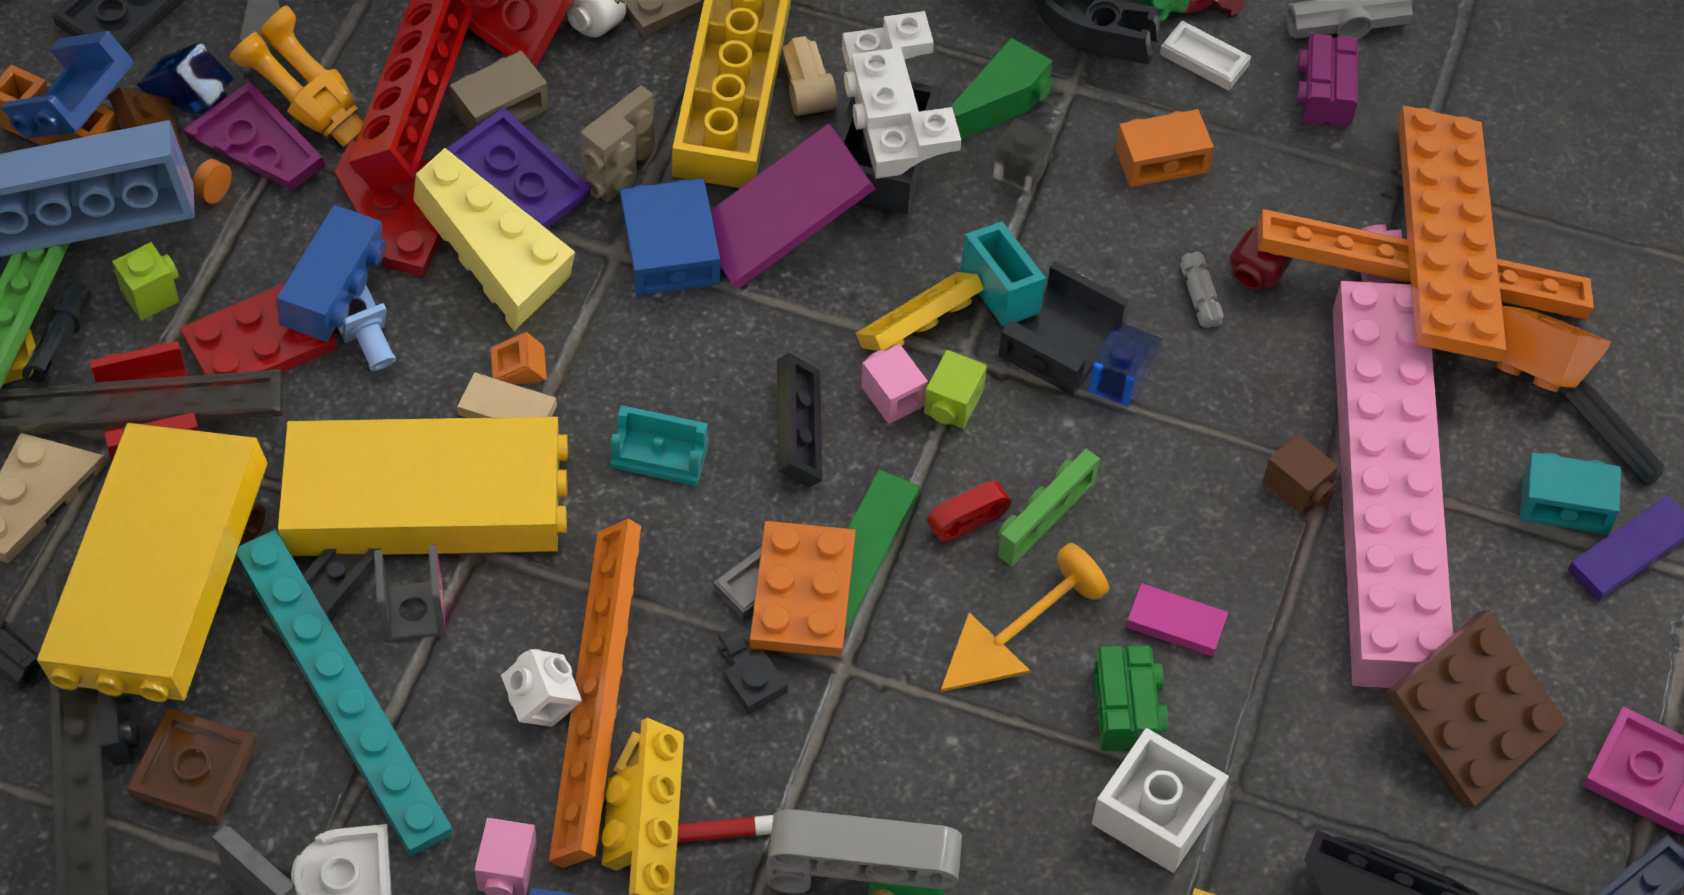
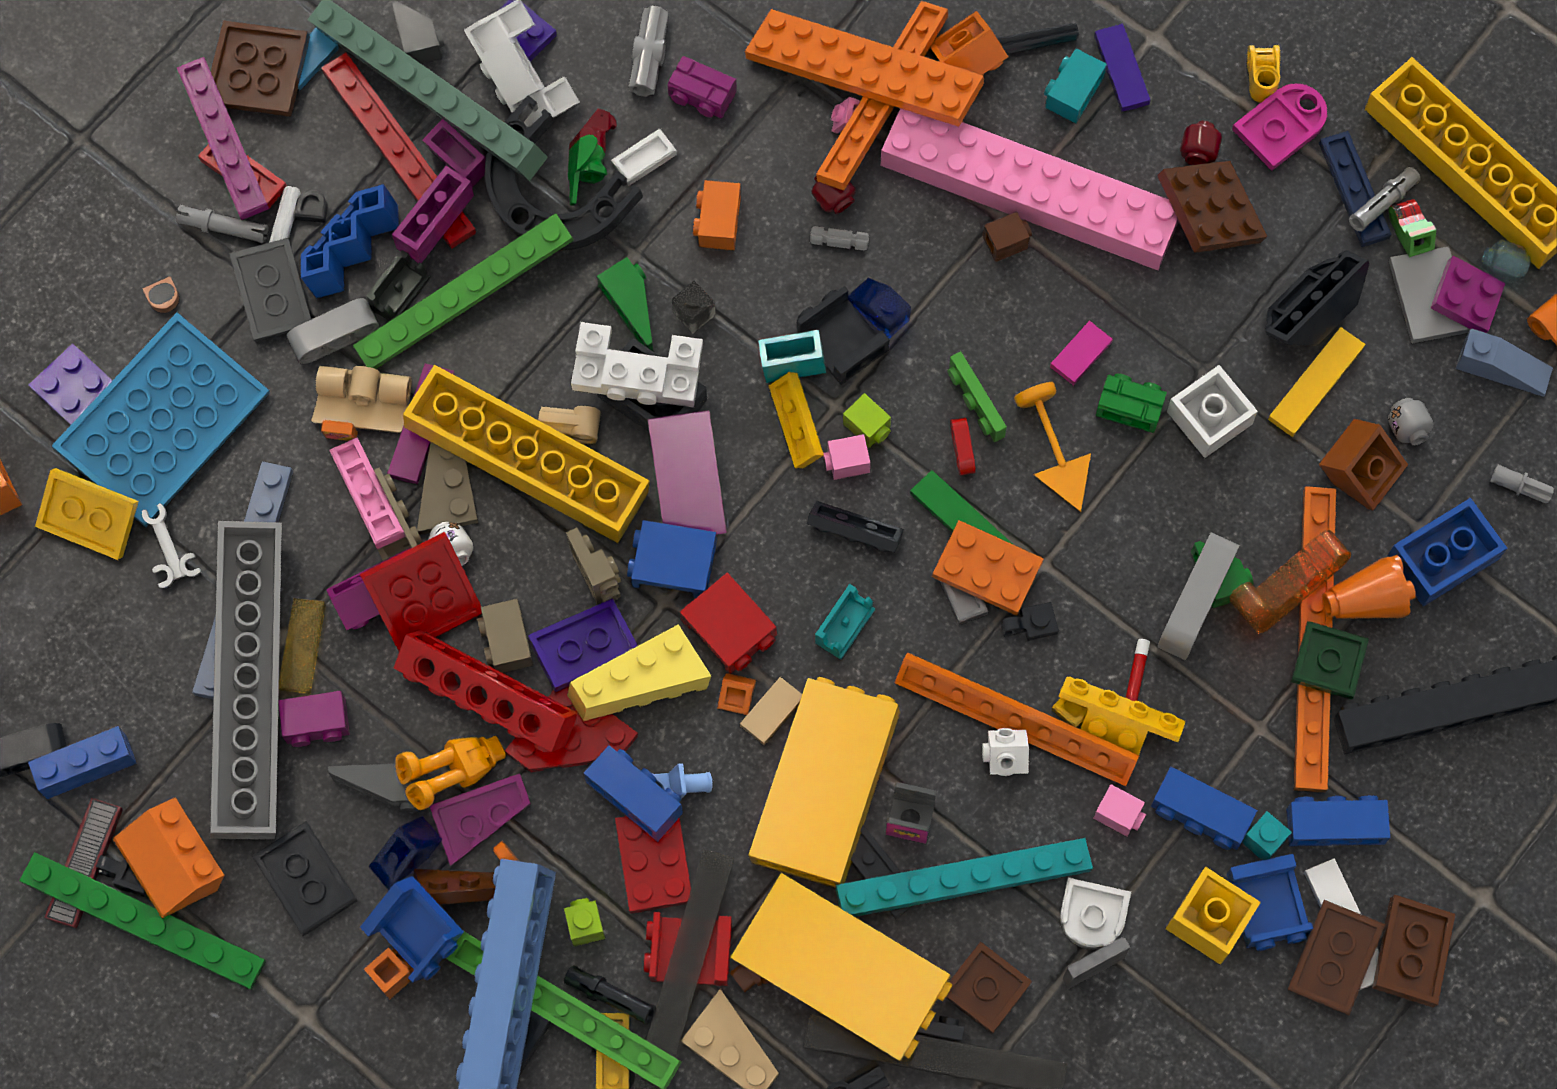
camera: 65 degrees left, 15 degrees up
none -> red panel [680,572,777,674]
none -> dark red head [1180,121,1222,165]

